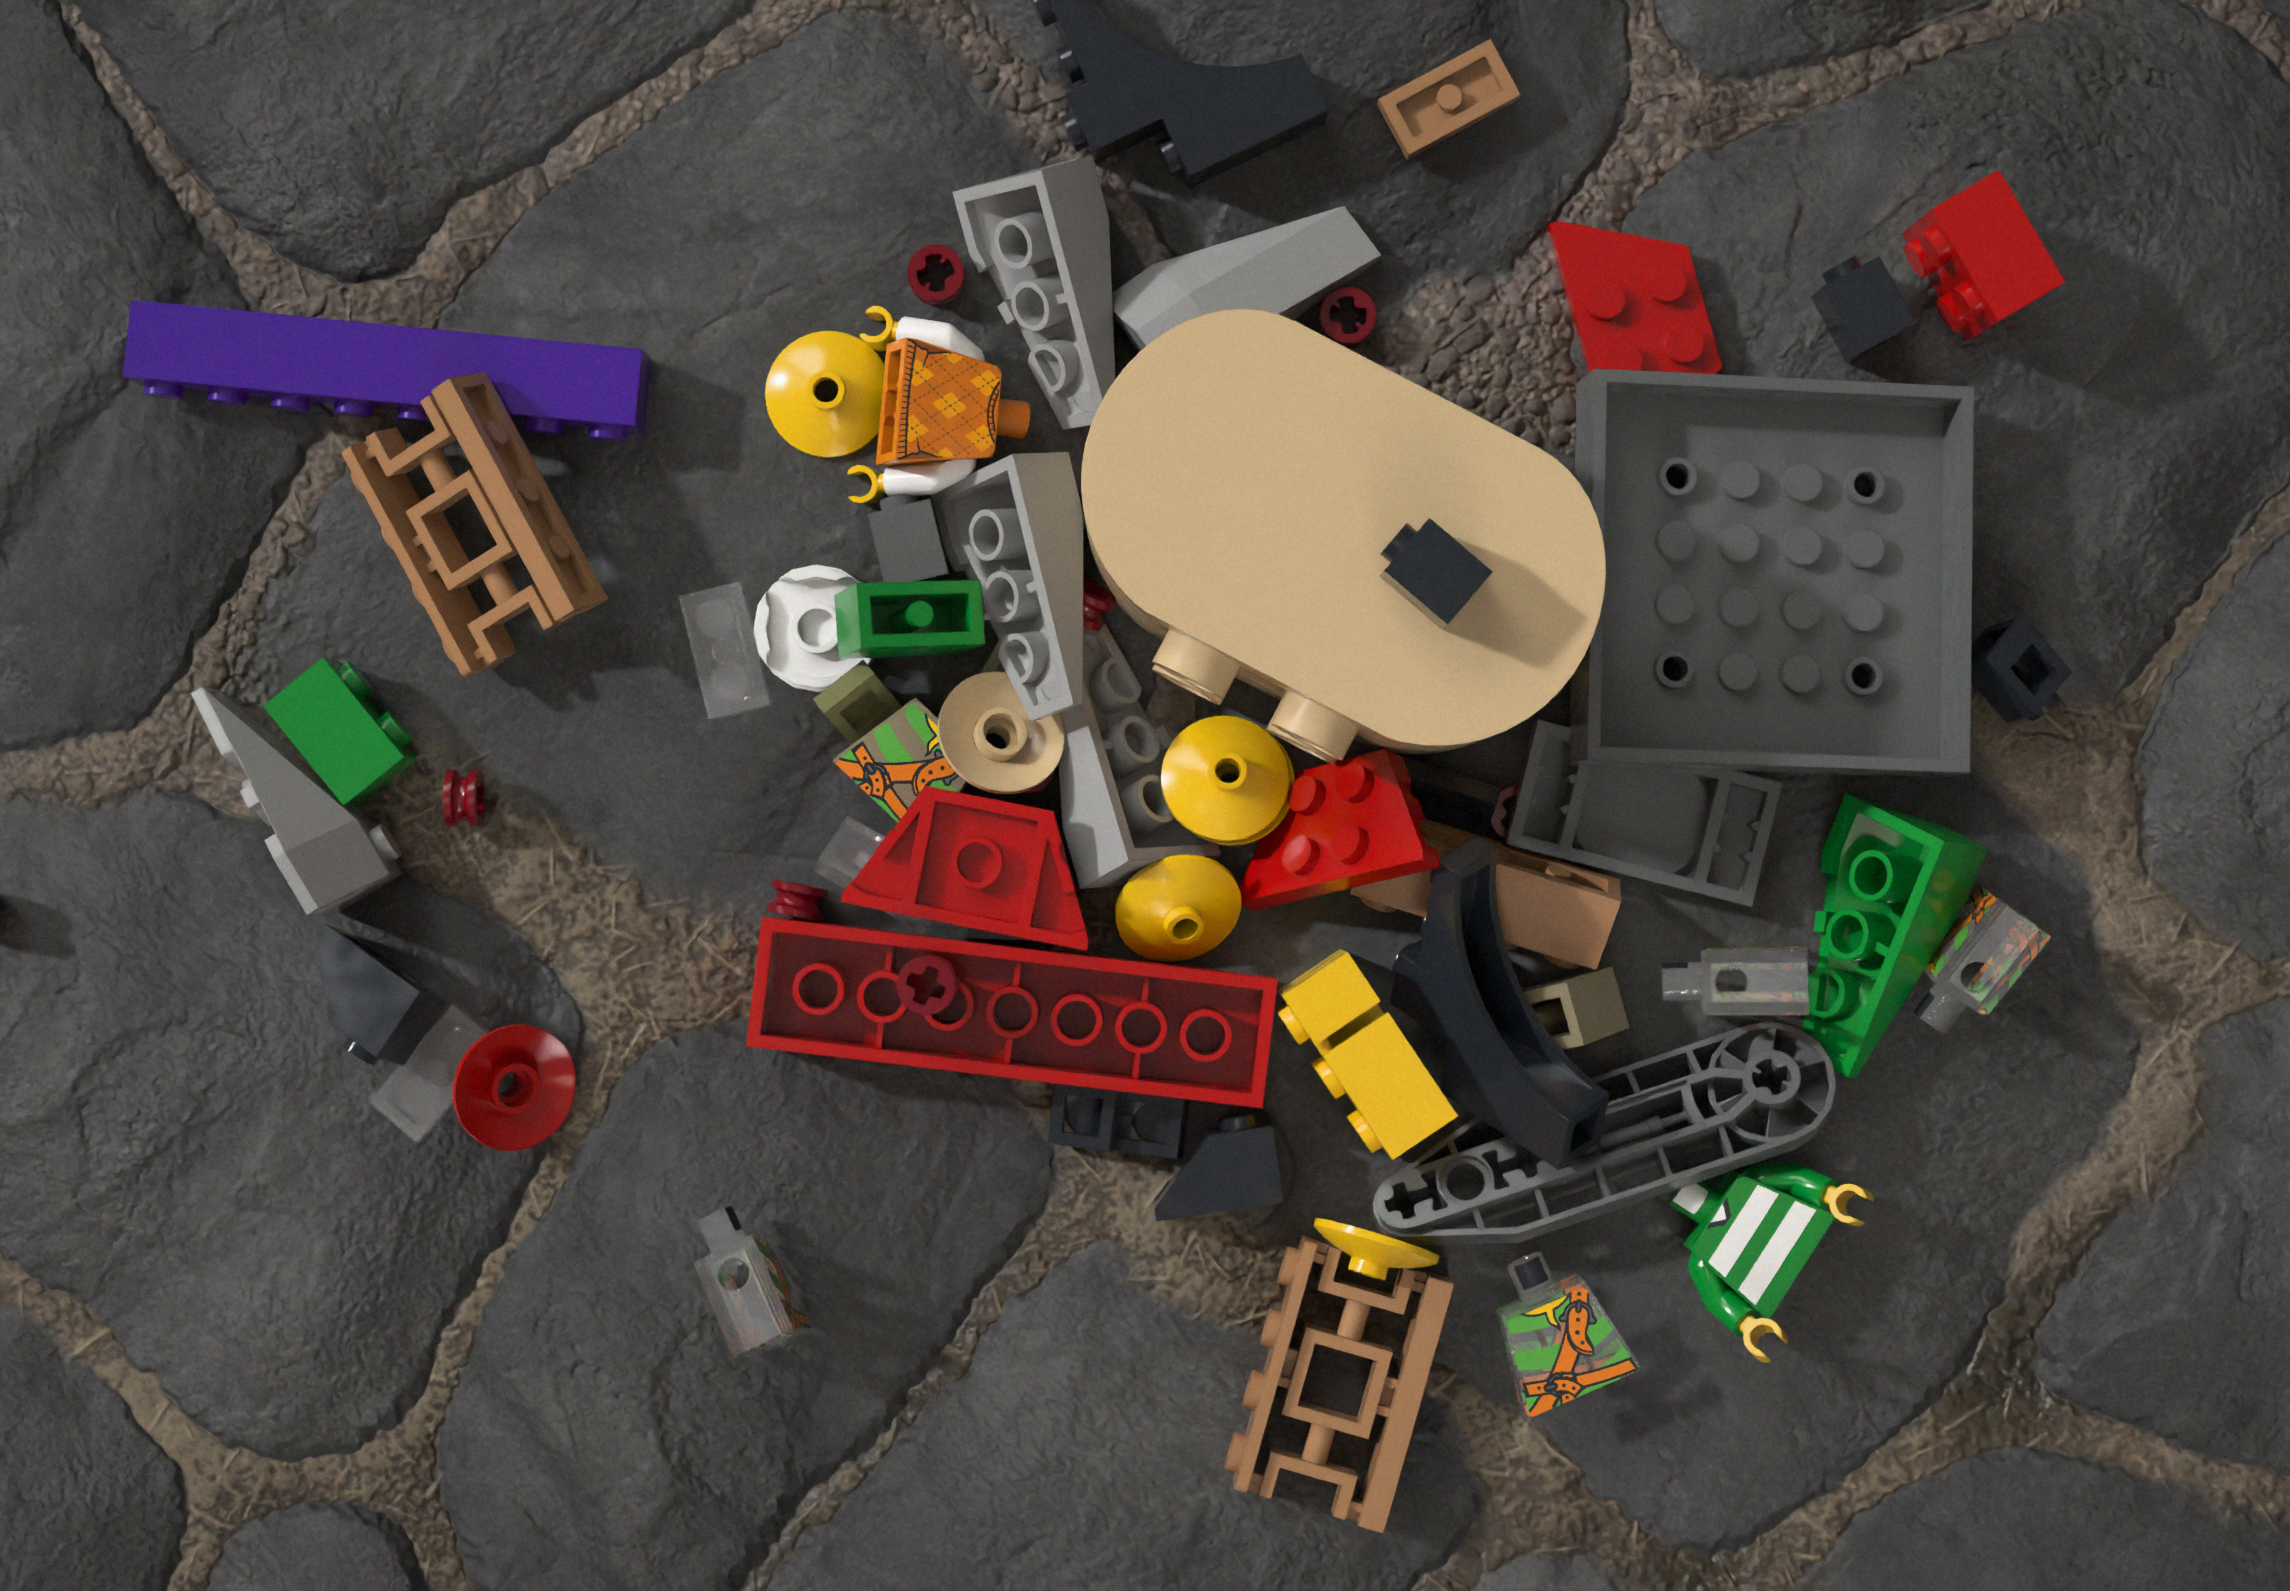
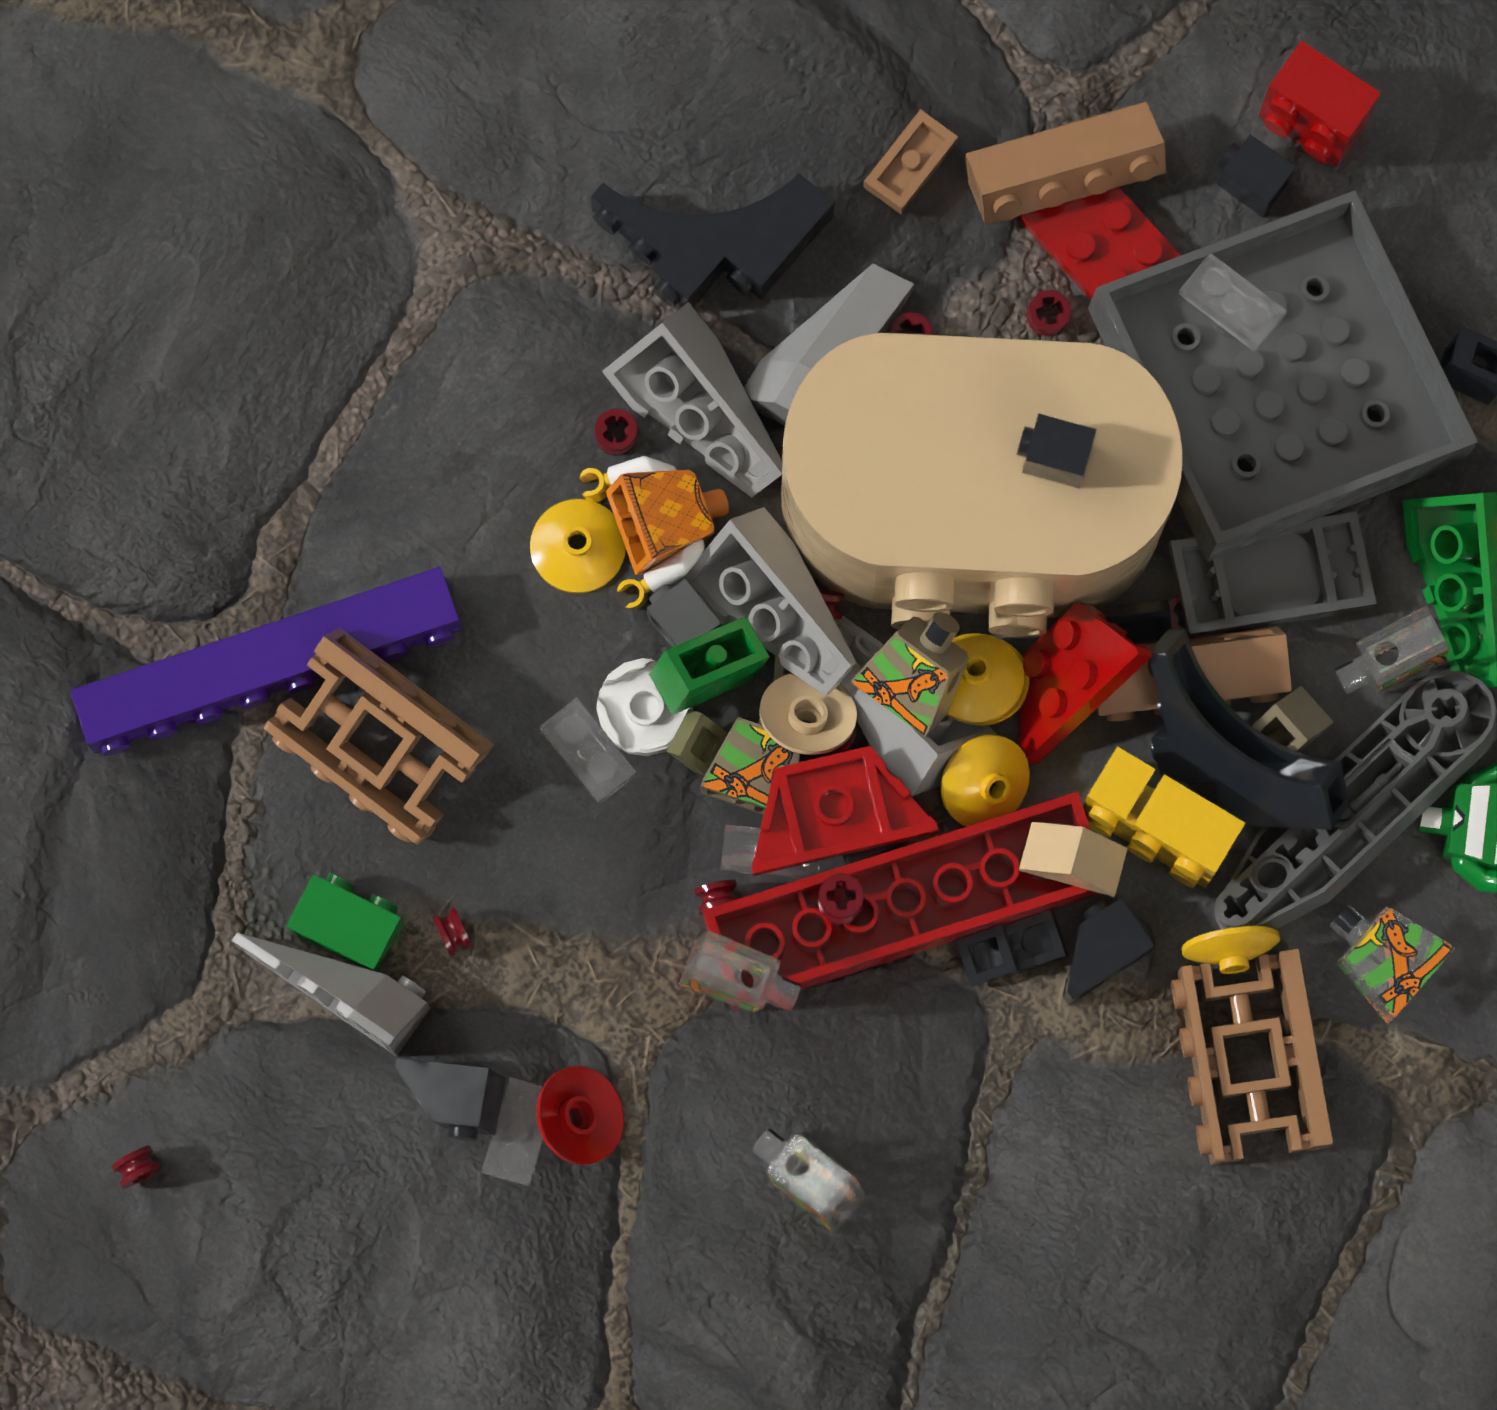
camera: 25 degrees left, 10 degrees down
none -> clear torso [679,931,801,1012]
none -> torso [851,612,969,737]
none -> medium nougat brick [965,101,1166,225]
none -> tan slope [1019,822,1128,897]
none -> dark red bush [1026,290,1071,336]
none -> clear plate [1179,252,1287,352]

